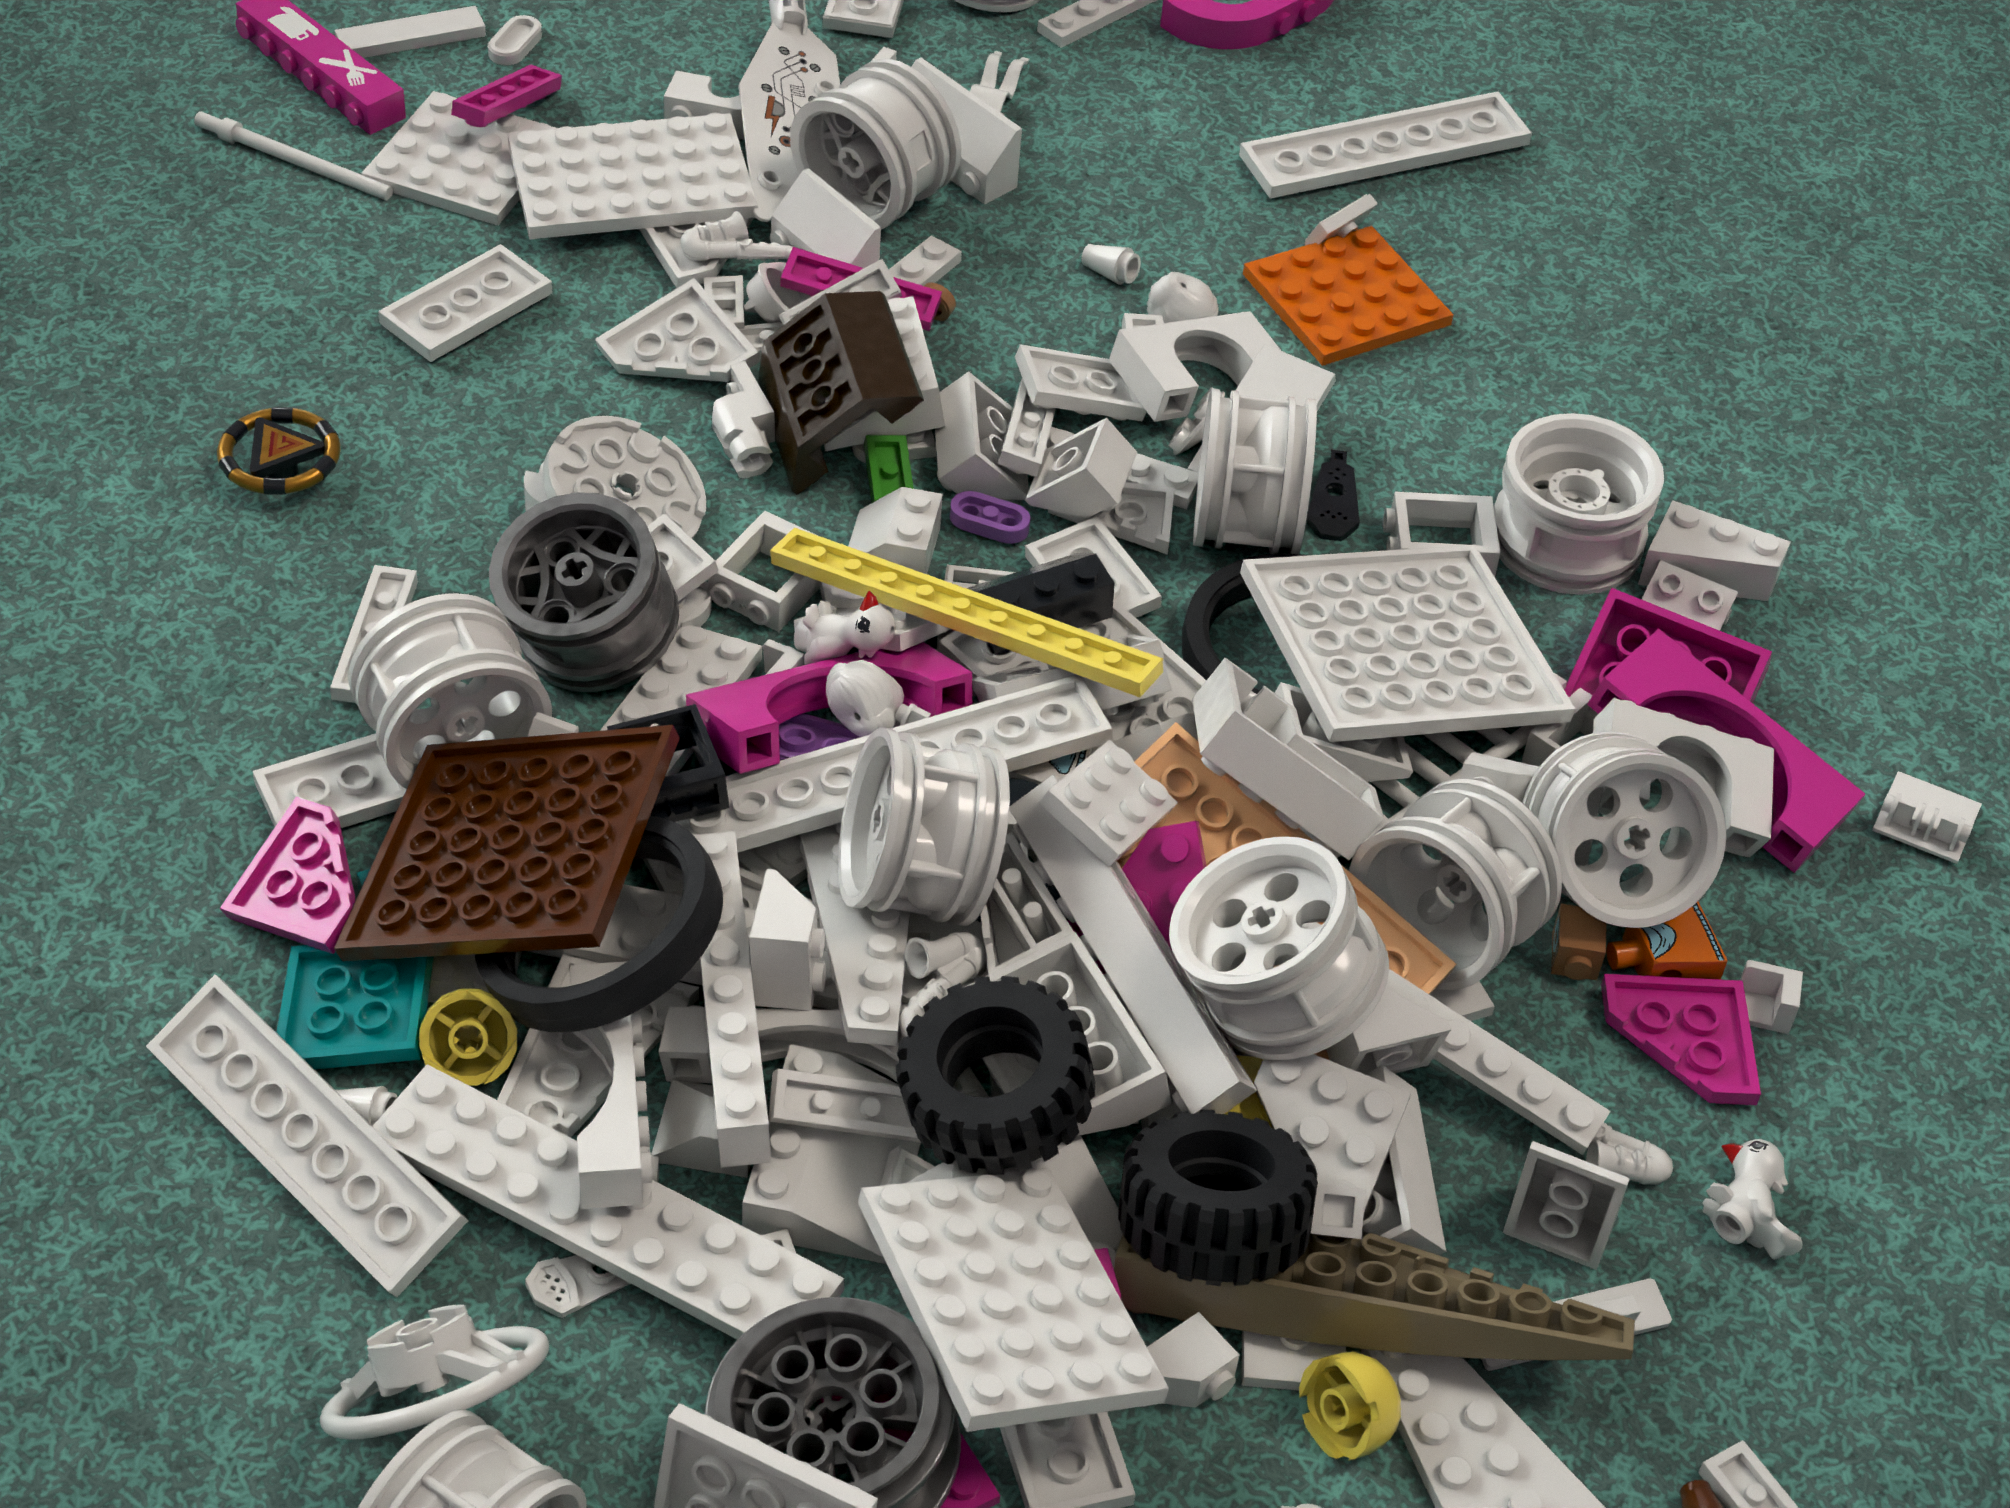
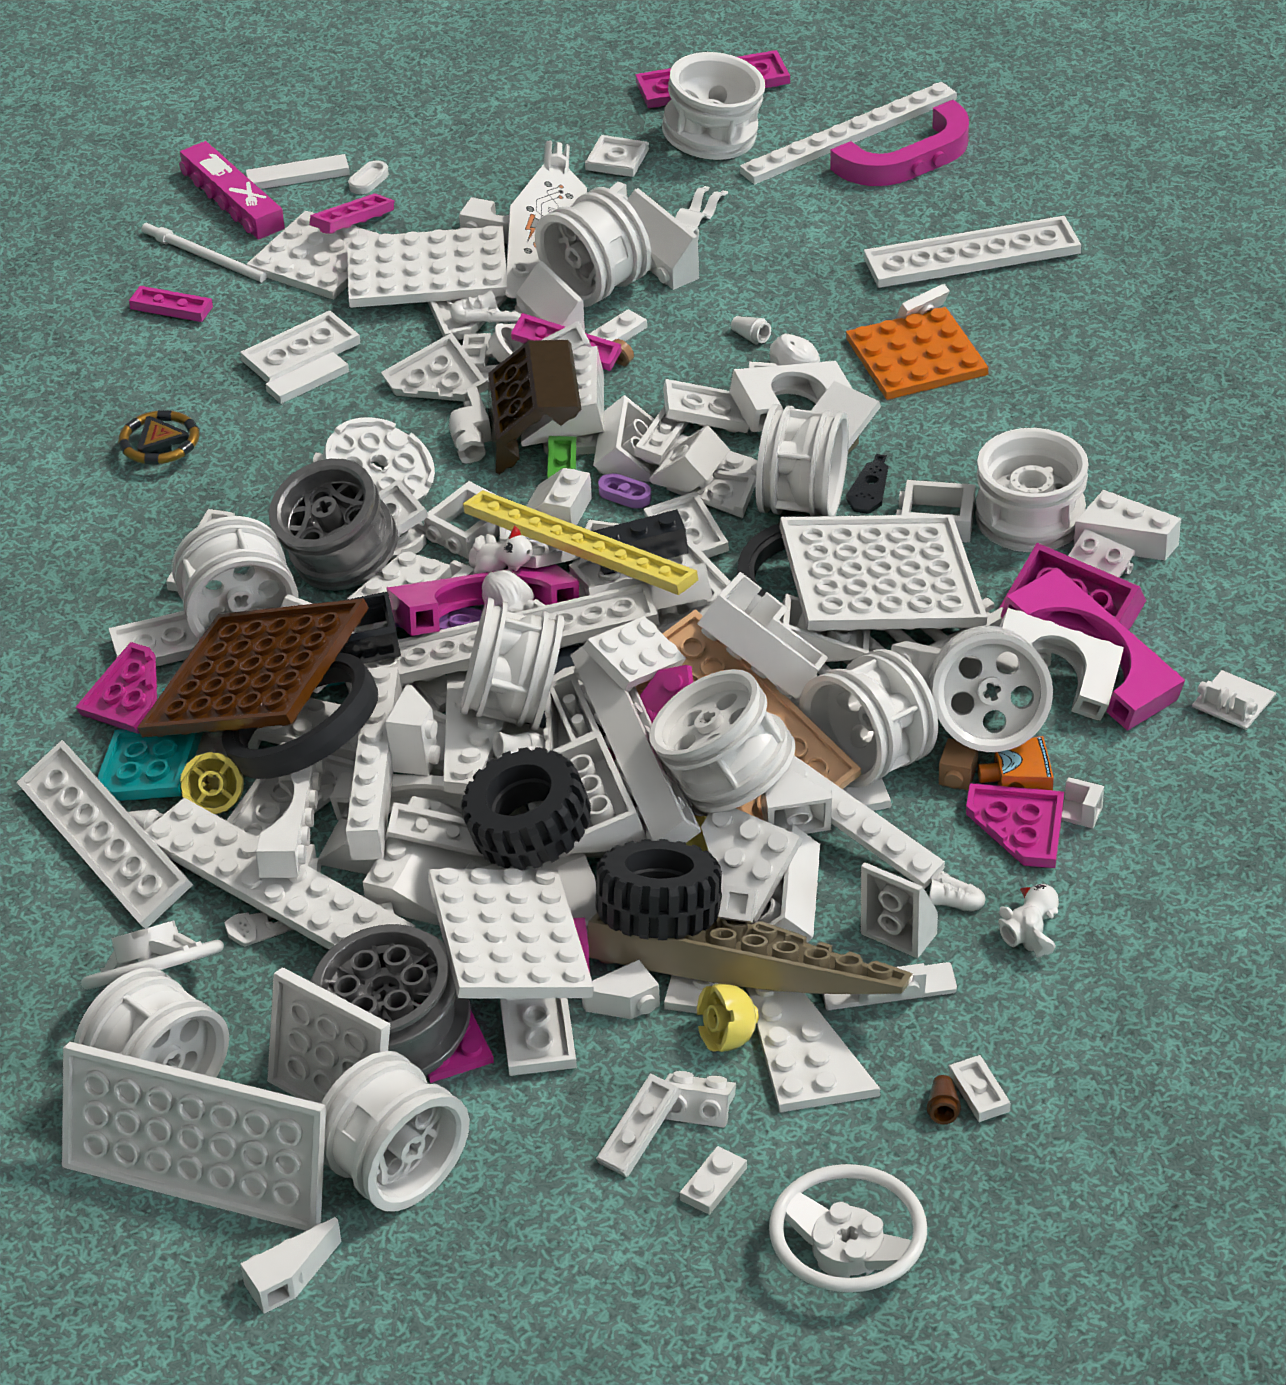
camera: 15 degrees right, 5 degrees down
none -> dark pink plate [129,286,213,322]
none -> white tile [265,352,349,404]

